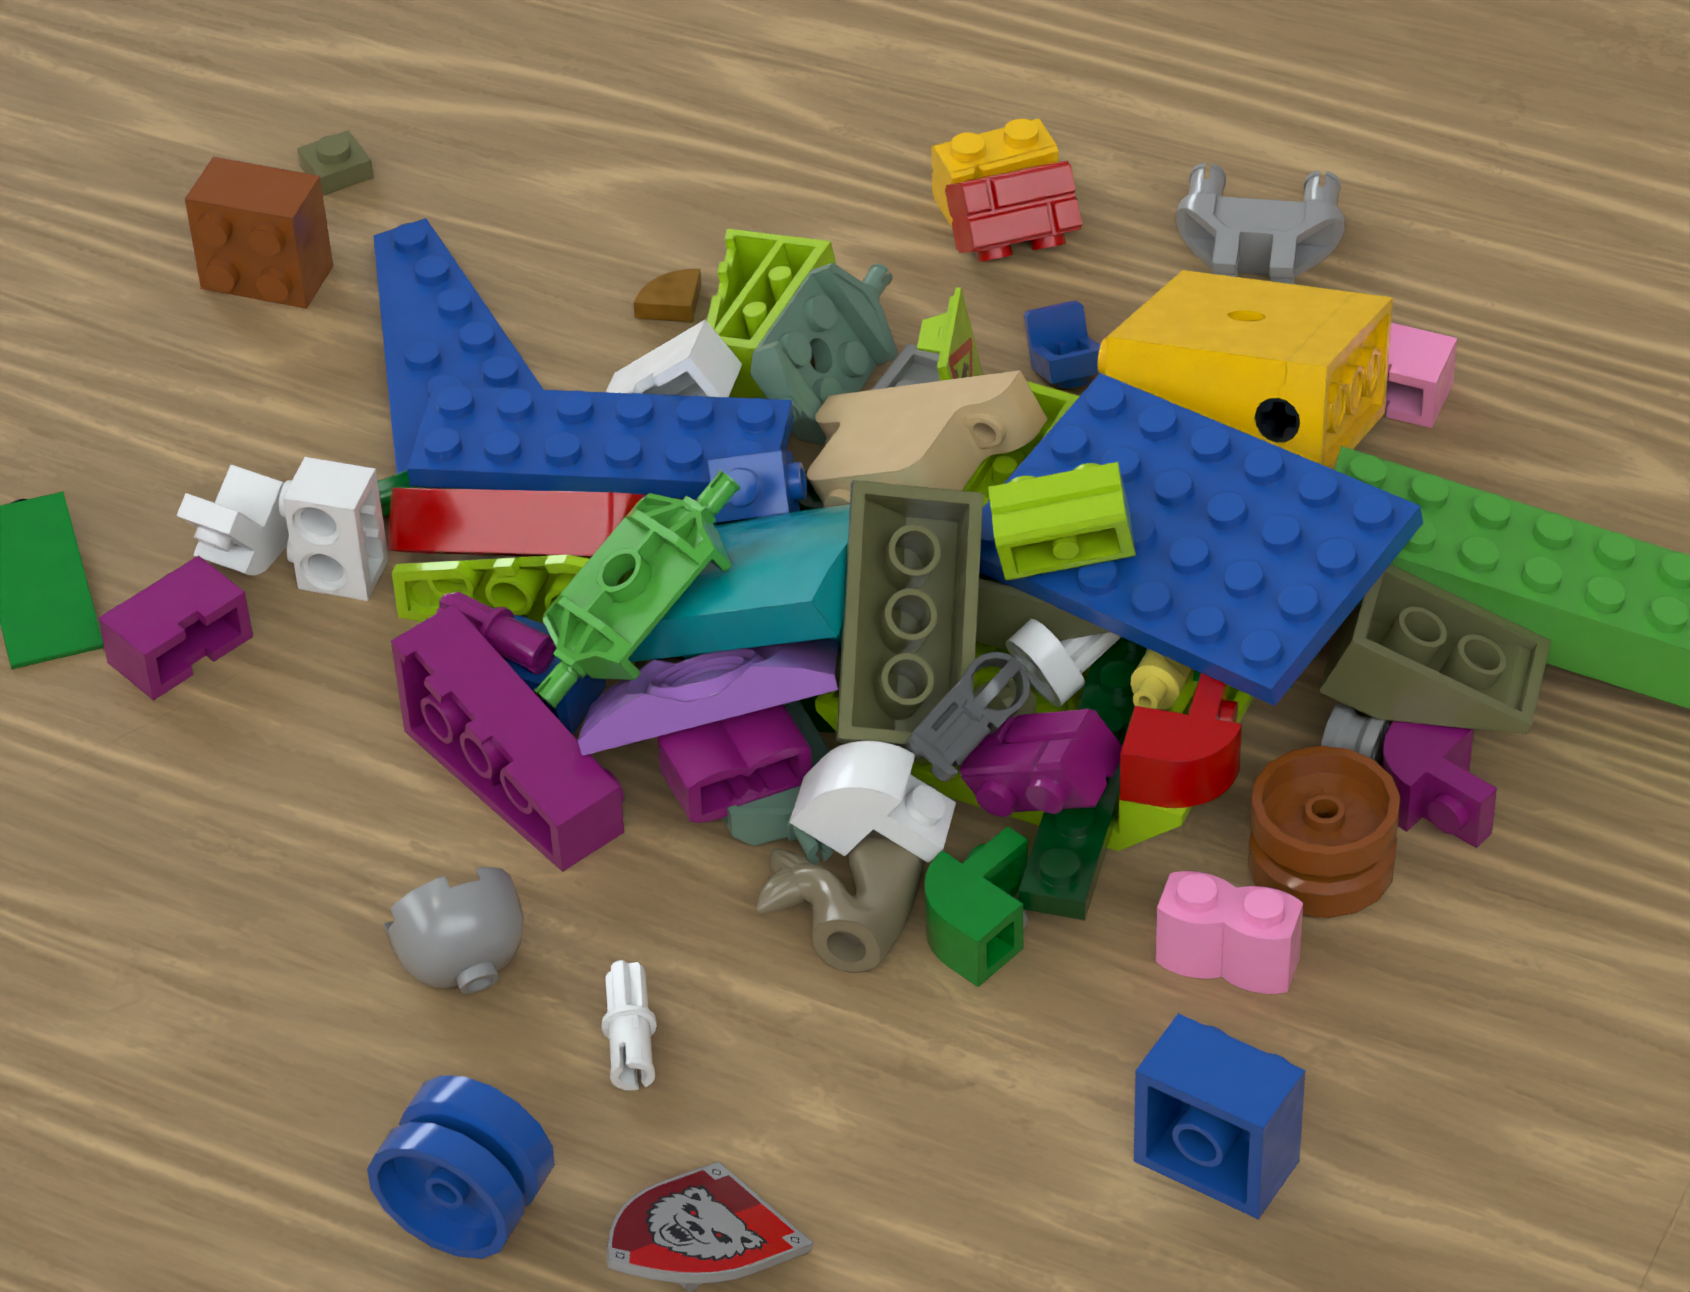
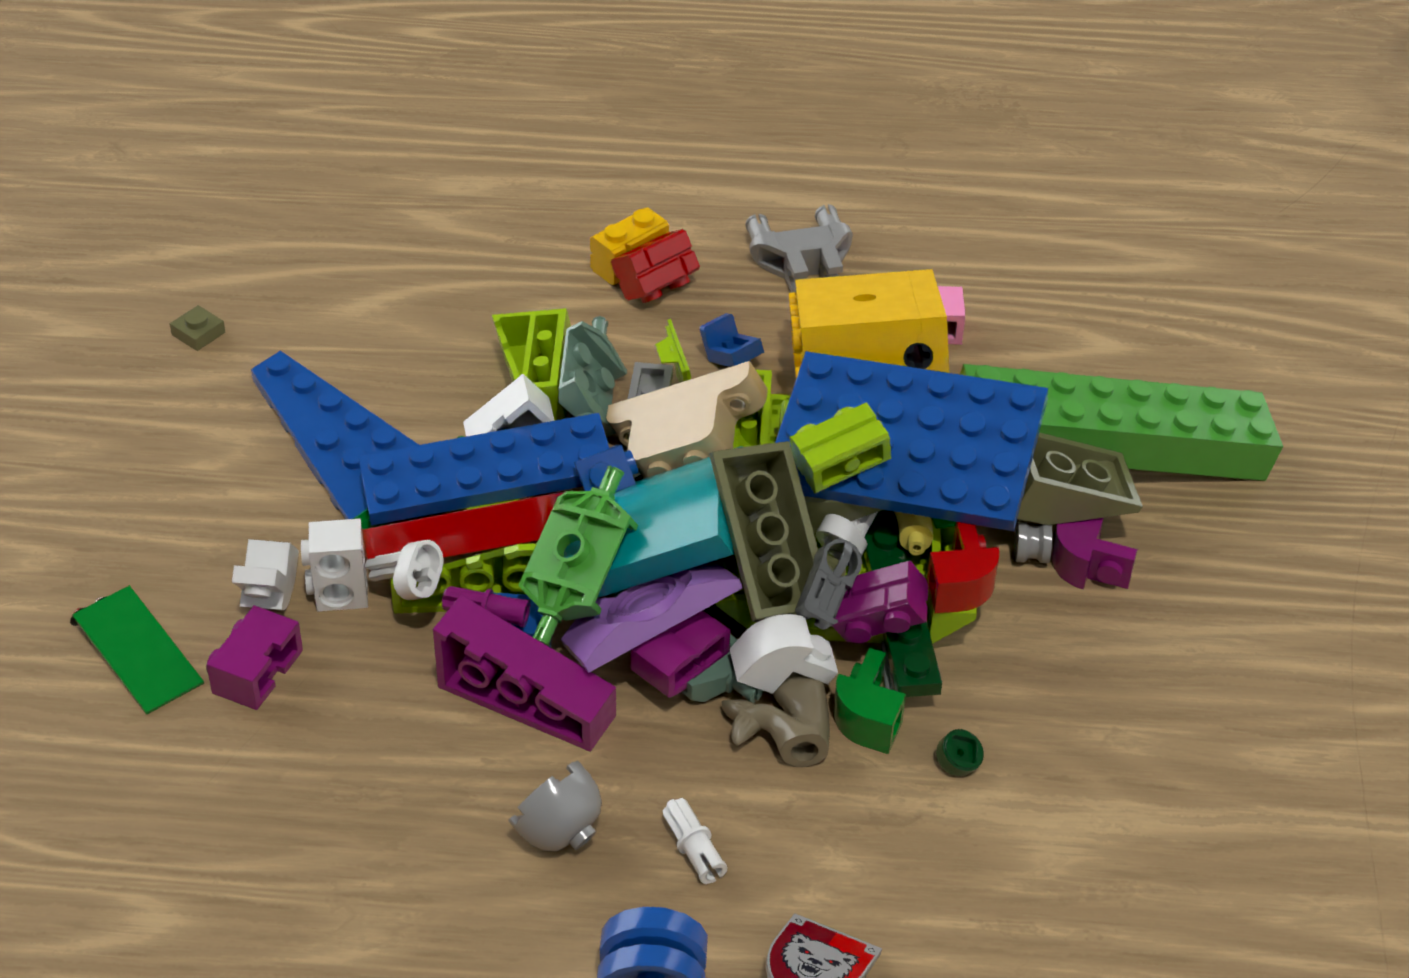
camera: 25 degrees left, 0 degrees up
dark orange brick [185,156,333,309] -> none
pearl gold tile [633,269,701,322] -> none
blue brick [1134,1013,1305,1220] -> none
bright pink brick [1156,871,1303,994] -> none
dark orange wheel [1248,745,1400,918] -> none
none -> white piece [365,540,444,600]
none -> dark green tile [936,729,984,777]

